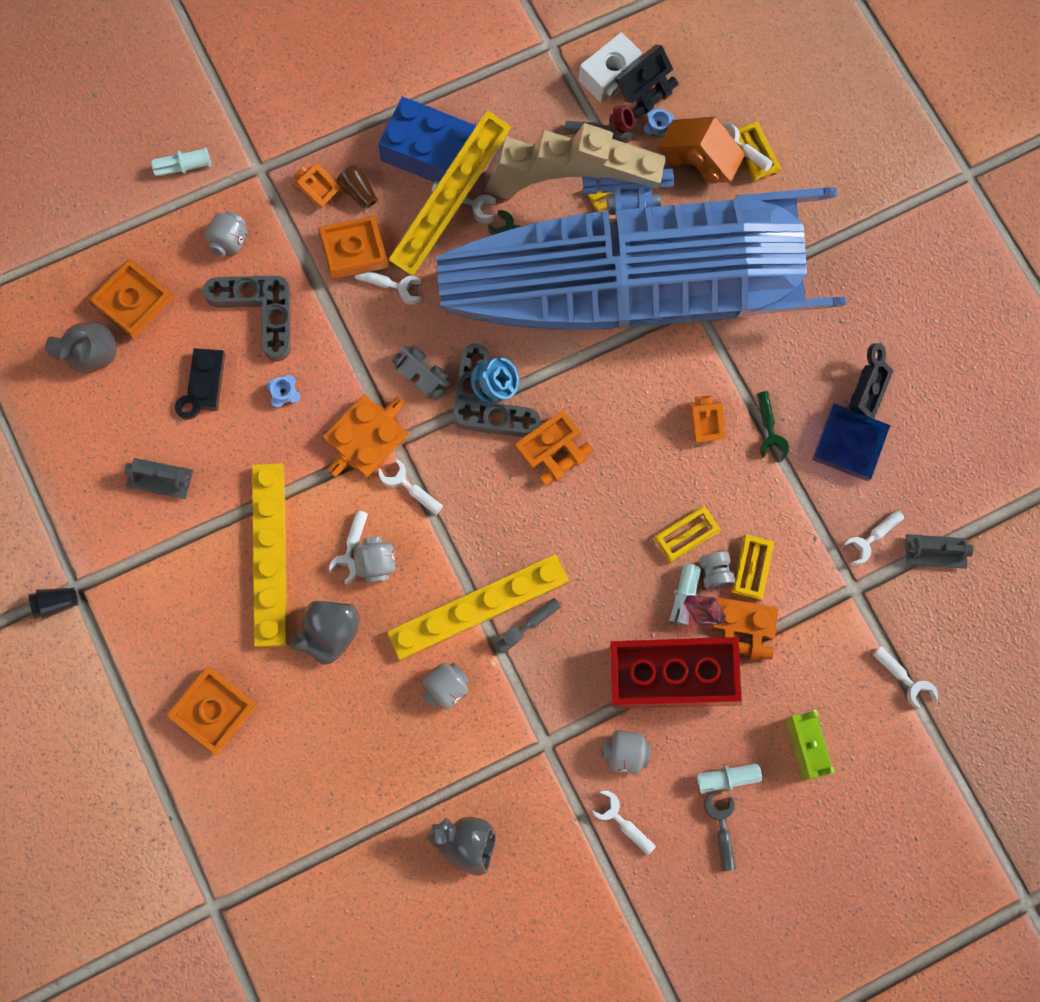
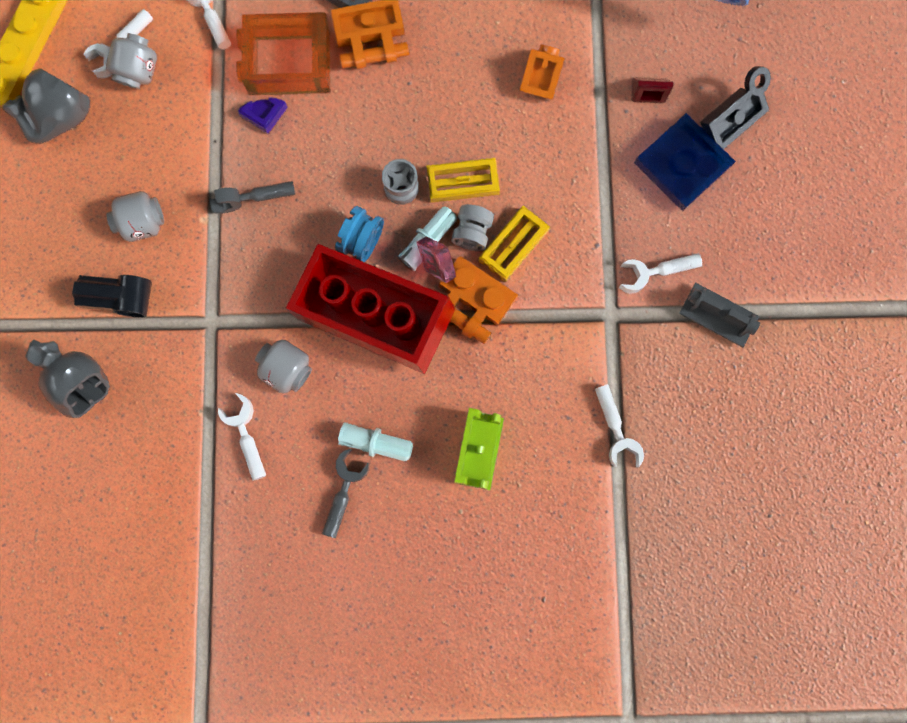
camera: 30 degrees right, 5 degrees up
yellow plate [387,554,569,662] -> none
dark green piece [757,391,789,462] -> none
none -> black piece [72,275,152,318]
none -> clear orange window [236,12,331,95]
none -> dark purple tile [238,97,288,134]
none -> dark azure wheel [335,206,384,262]
none -> light grey wheel [382,159,419,205]
none -> dark red slope [631,77,674,103]

